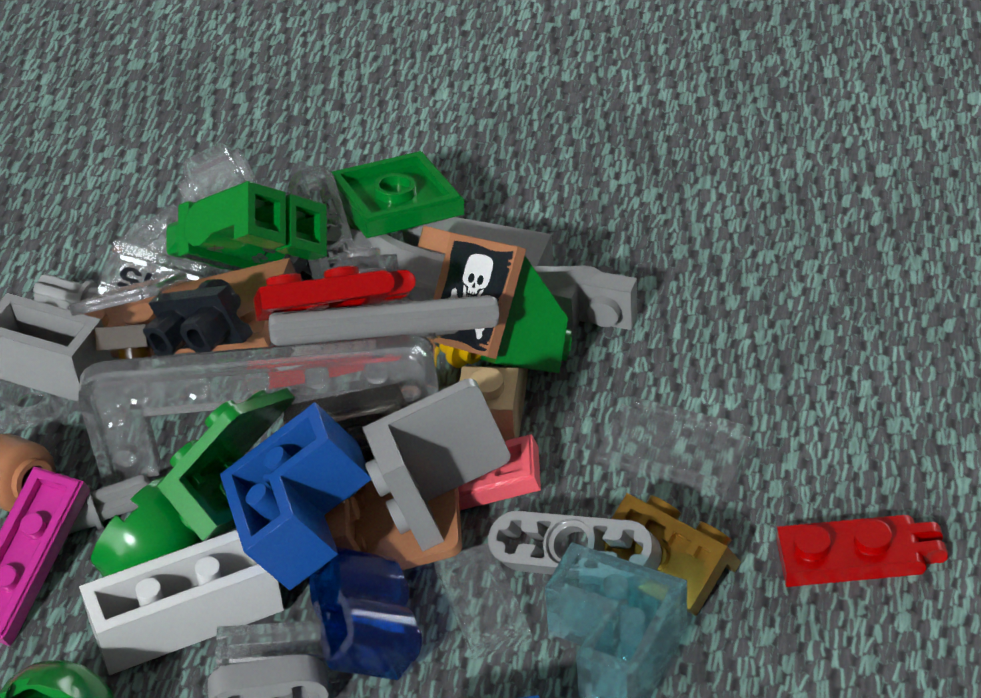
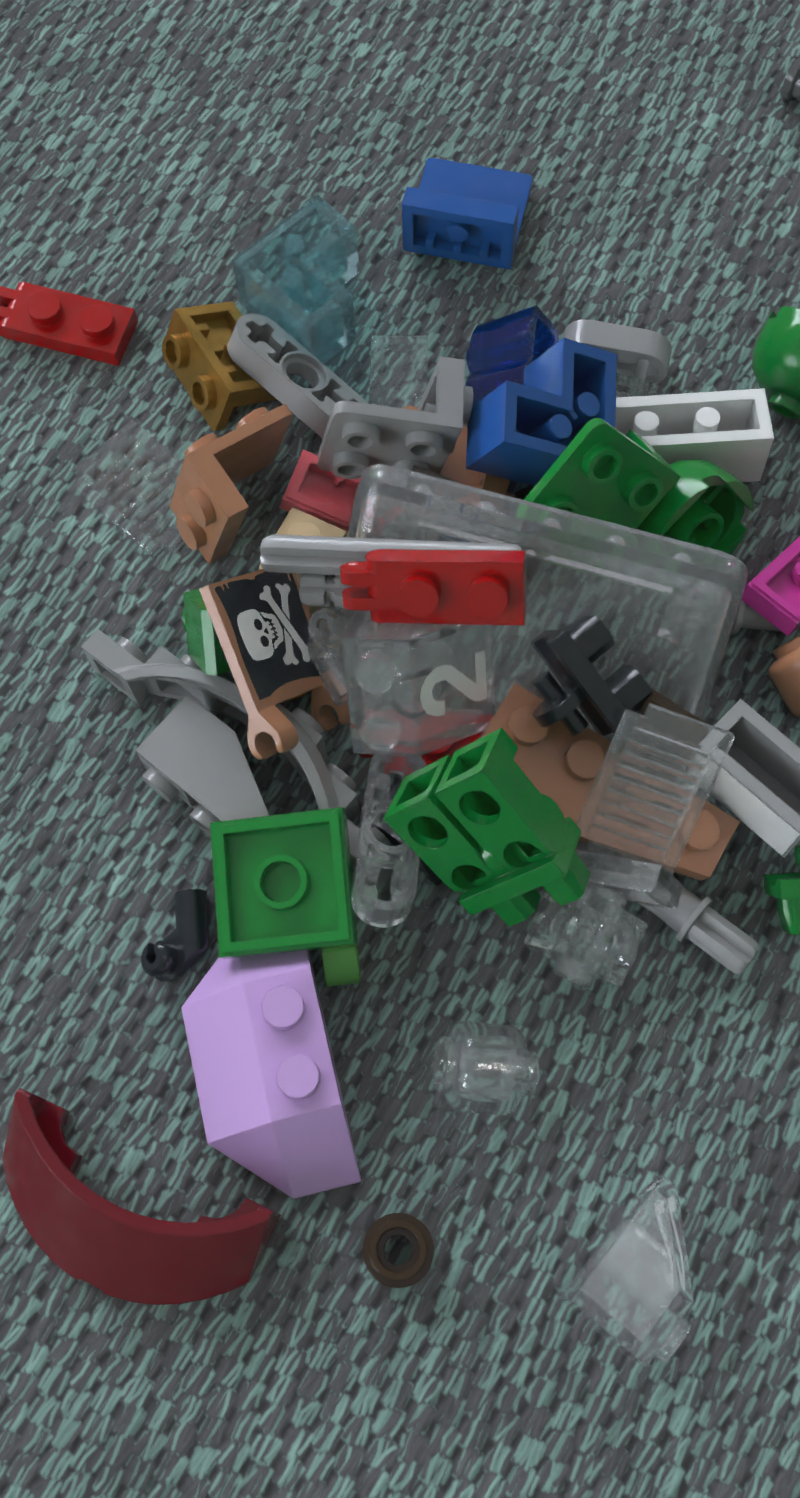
camera: 160 degrees left, 25 degrees up
none -> dark red windscreen [2,1088,281,1305]
none -> black arm [141,889,210,982]
none -> nougat bracket [169,404,293,564]
none -> lavender wedge [181,950,362,1199]
none -> dark brown plate [363,1213,434,1288]
none -> clear slope [559,1176,694,1367]

